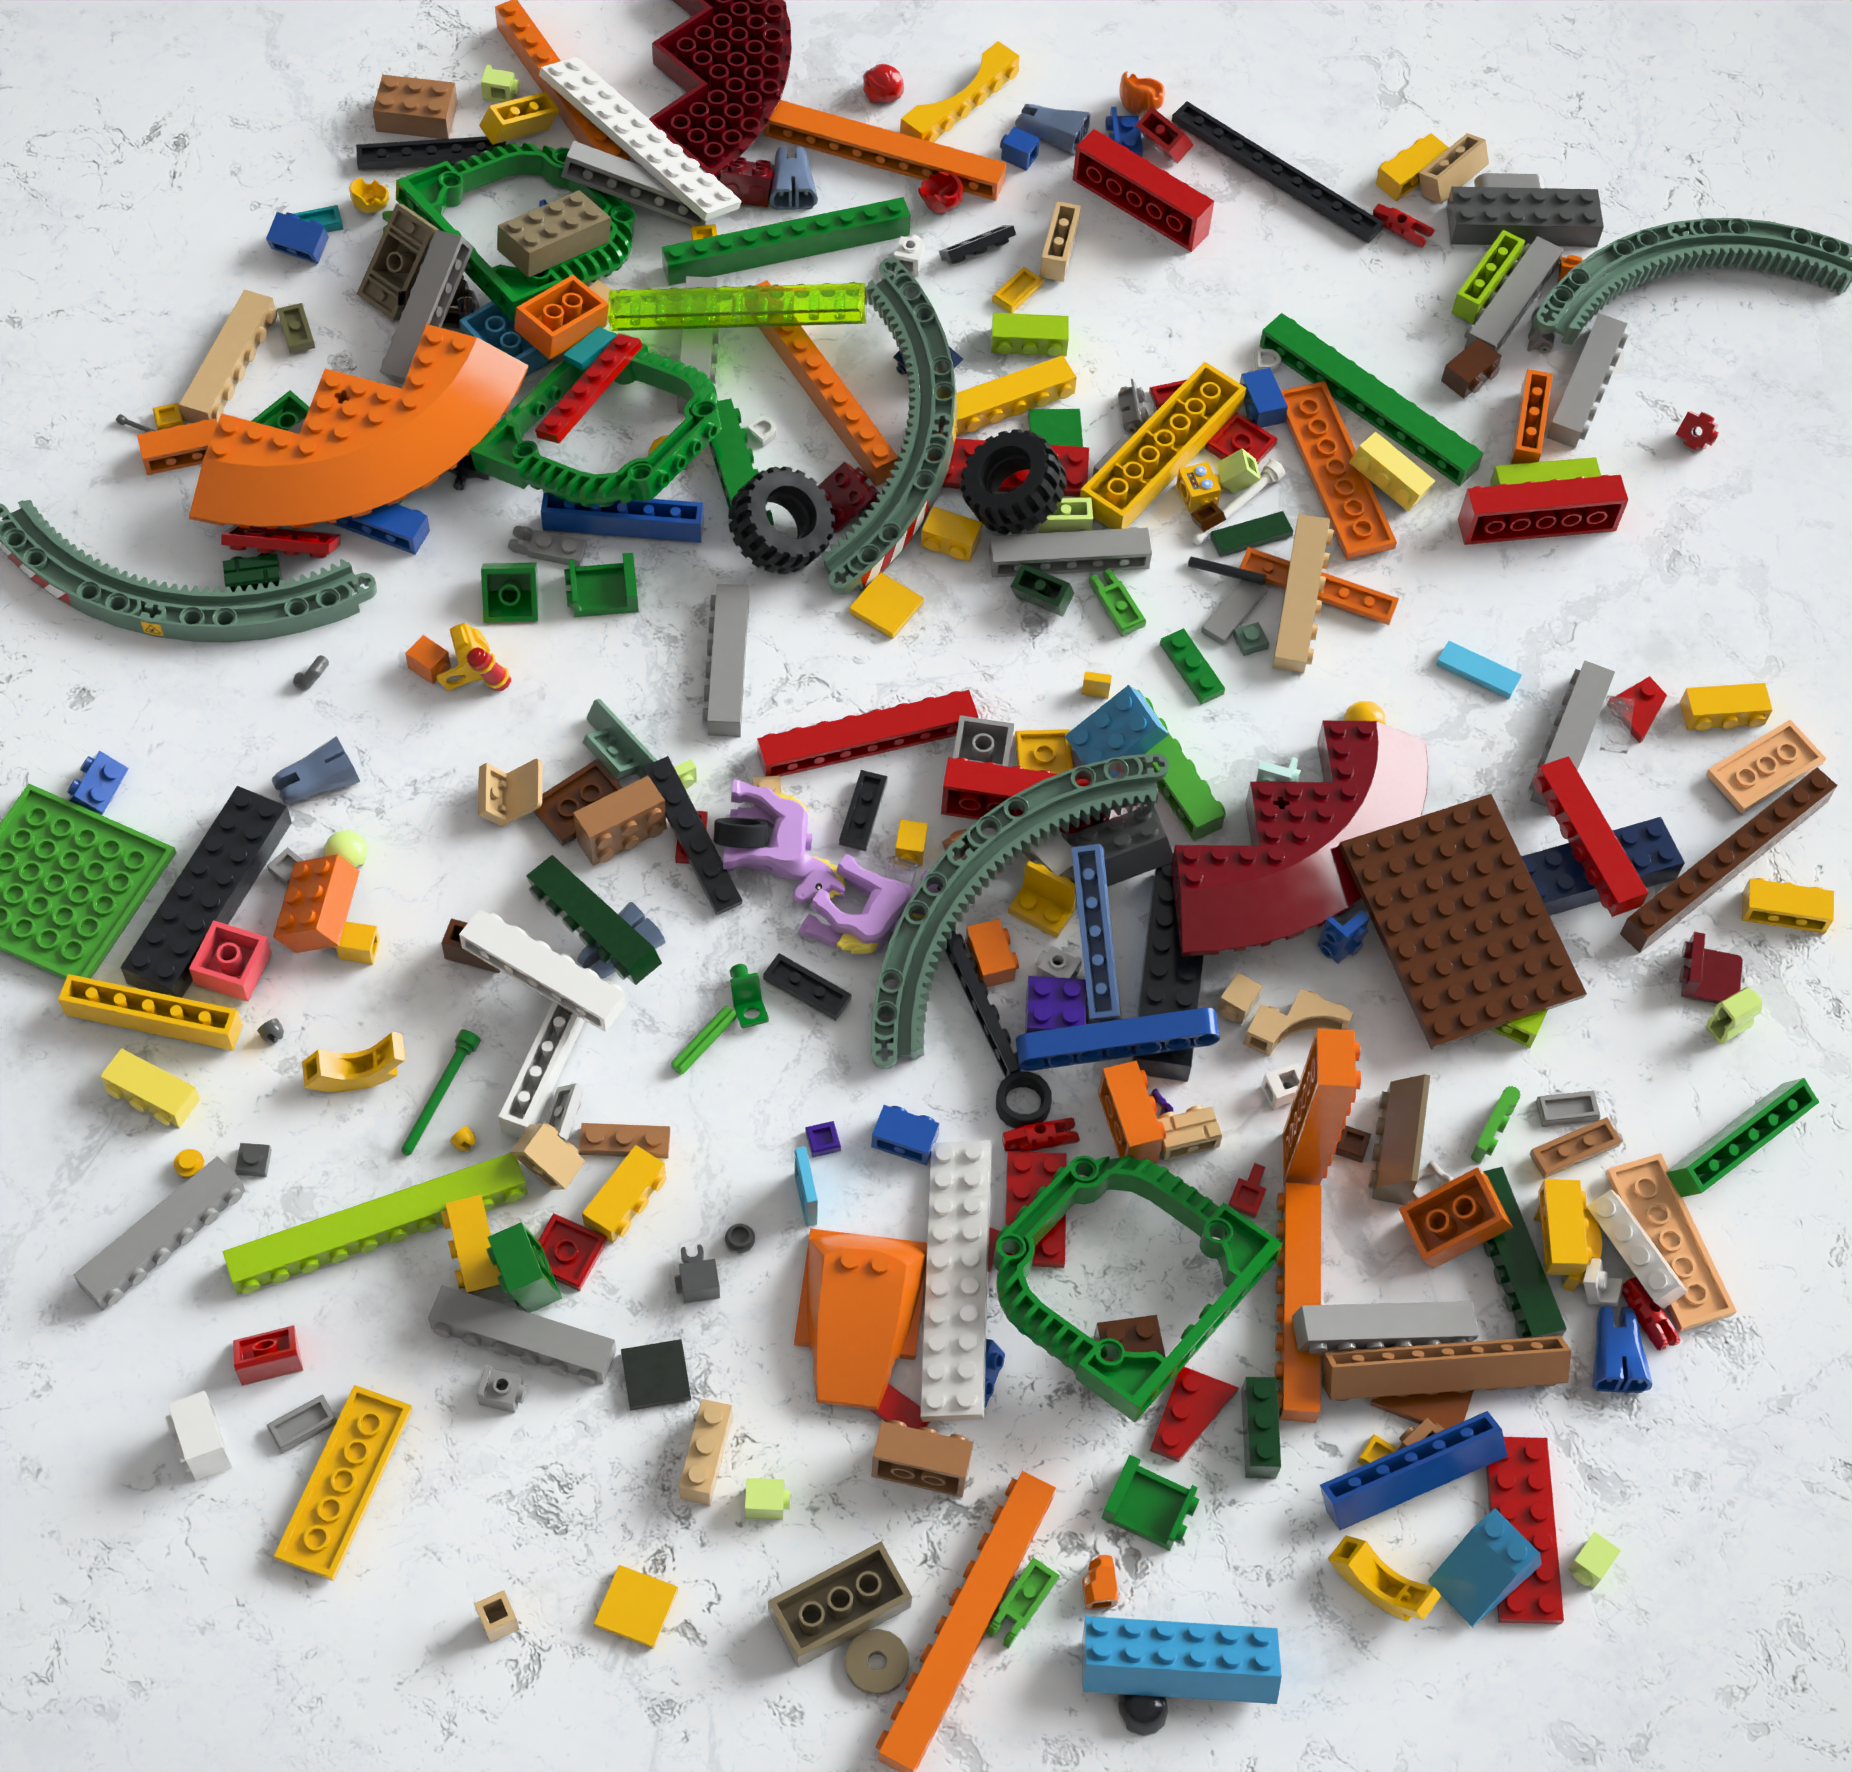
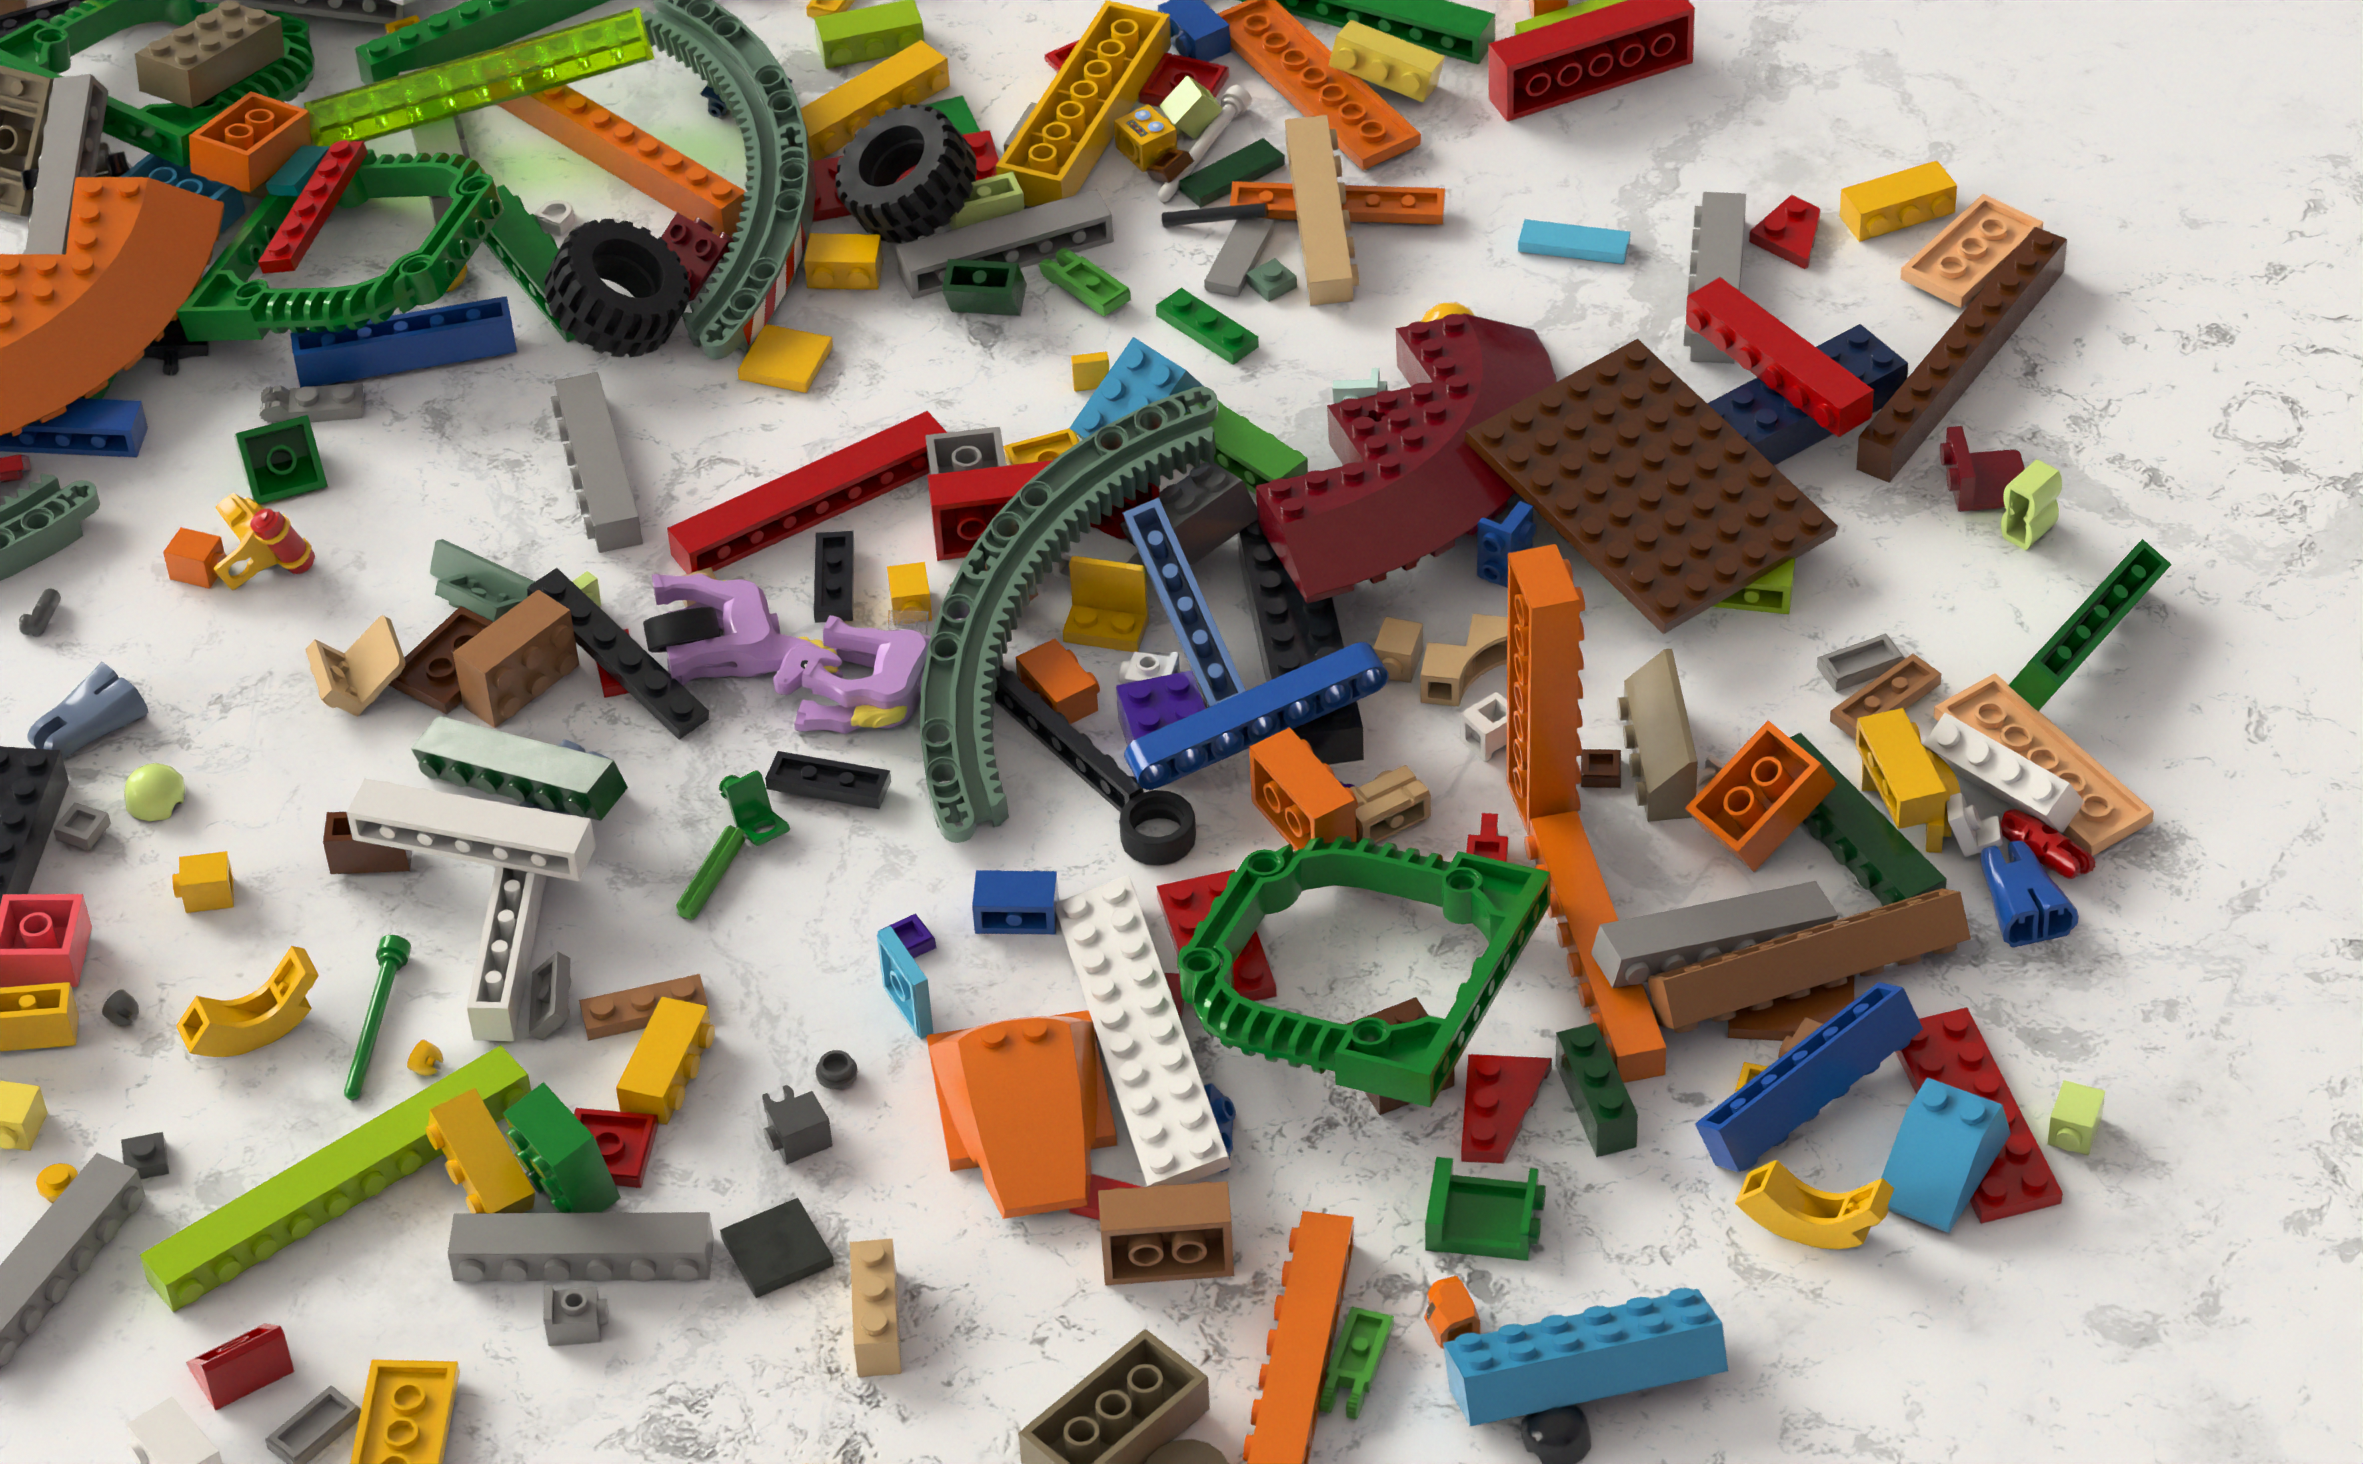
camera: 10 degrees left, 15 degrees down
orange brick [273,854,360,953] -> none
tan brick [510,1123,585,1190] -> none
green panel [564,553,639,618] -> none
yellowish green brick [745,1478,790,1520] -> none
red hinge [1002,1117,1080,1151] -> none
light grey hinge [1118,379,1149,434] -> none
bright green hinge [1471,1086,1521,1164] -> none
clear plate [1599,695,1635,754] -> none
yellow brick [1742,878,1834,933] -> none

